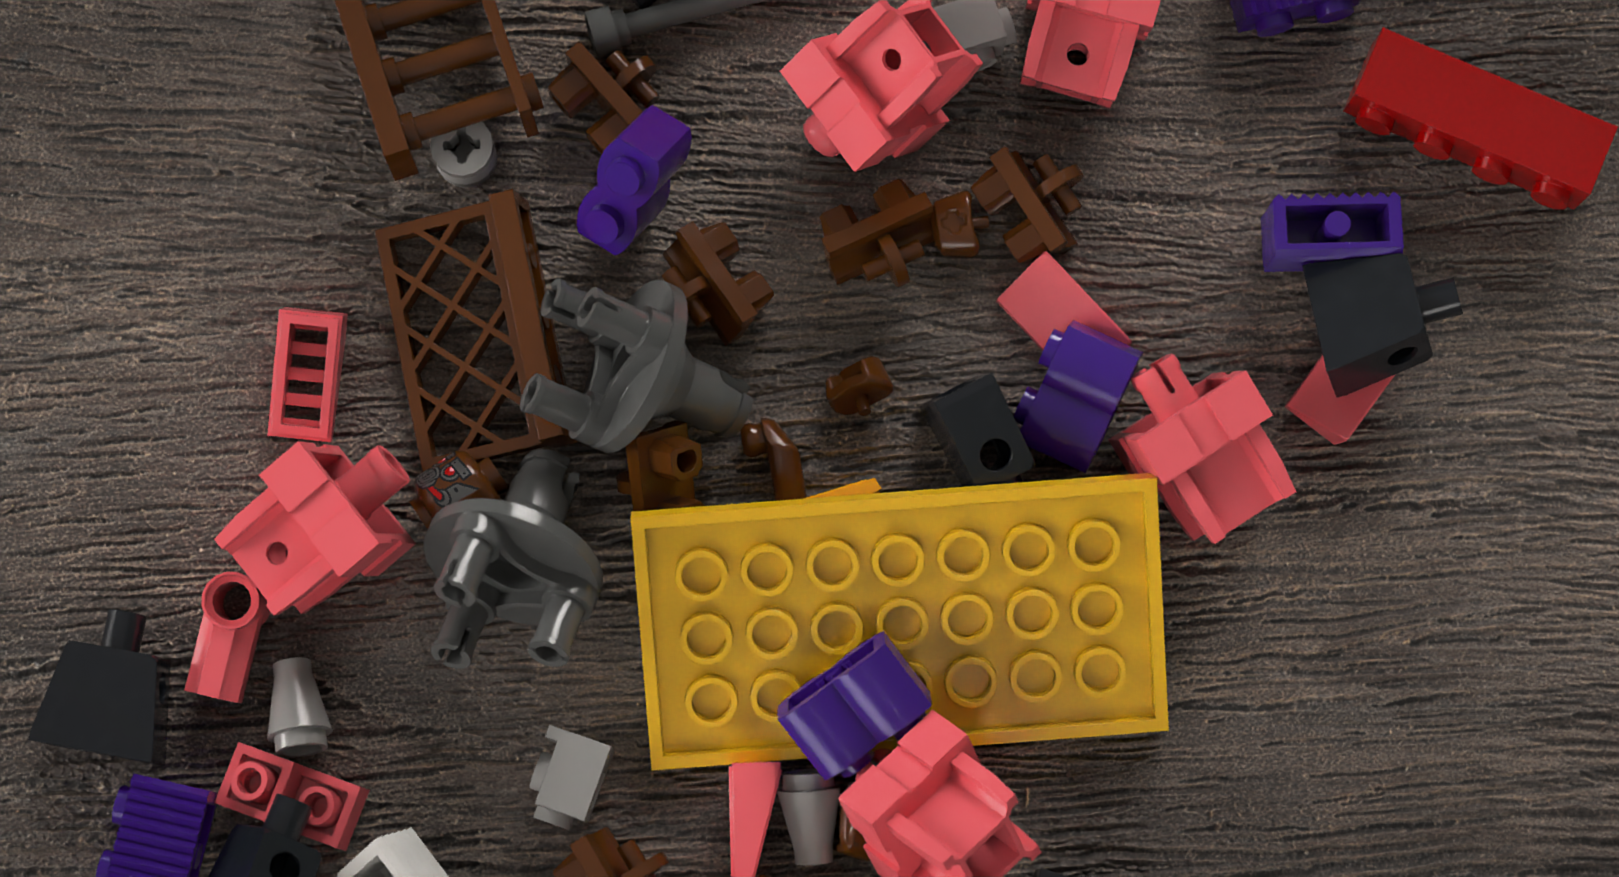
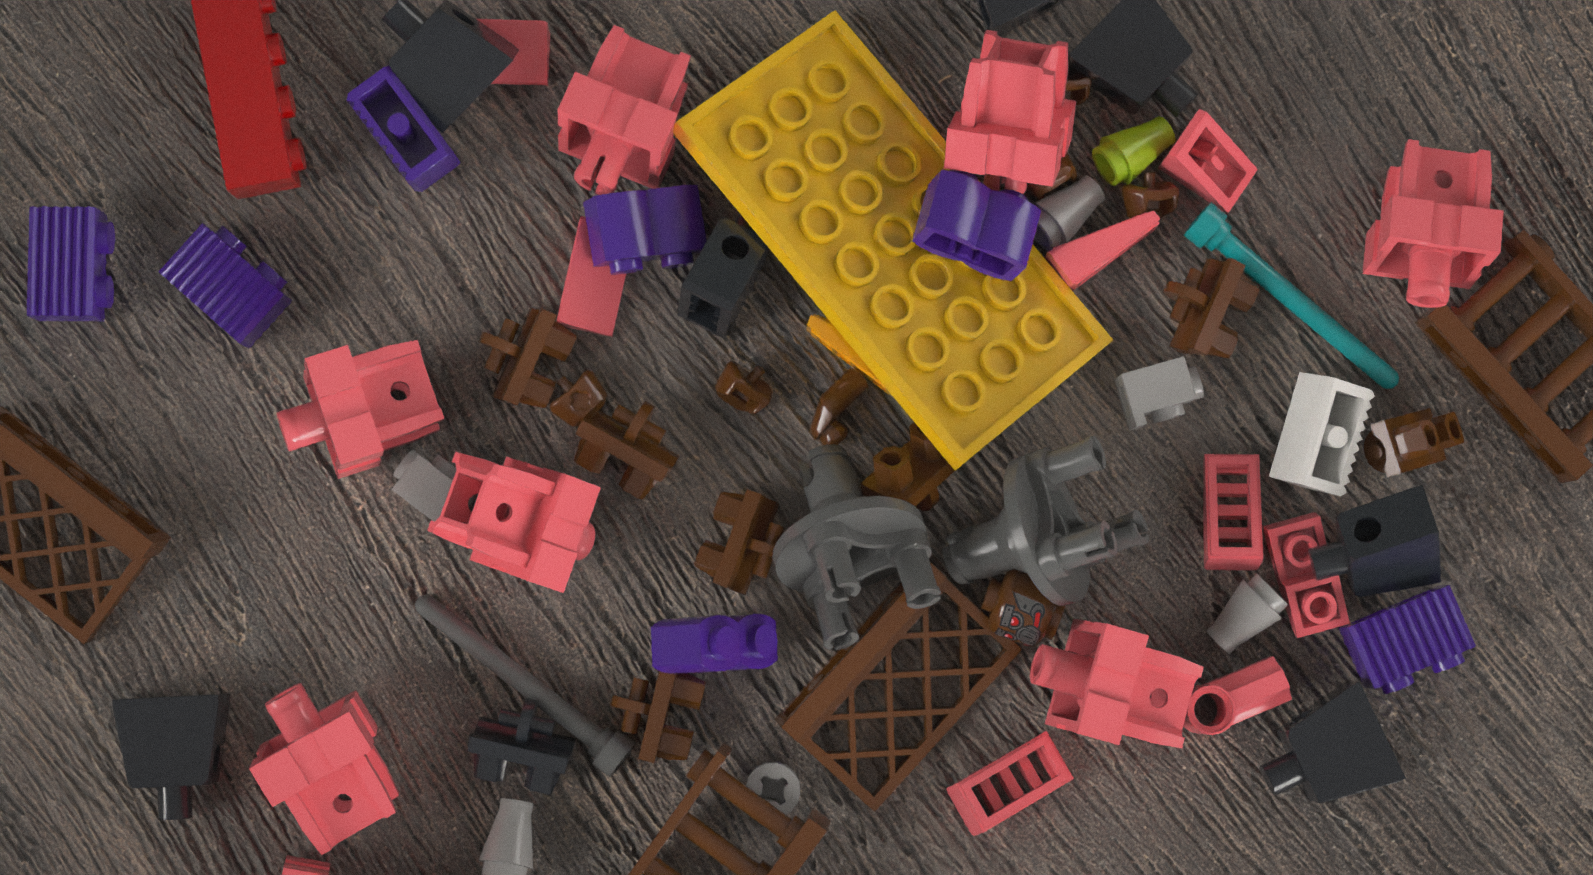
camera: 125 degrees left, 5 degrees up
none -> coral slope [1203,454,1263,570]

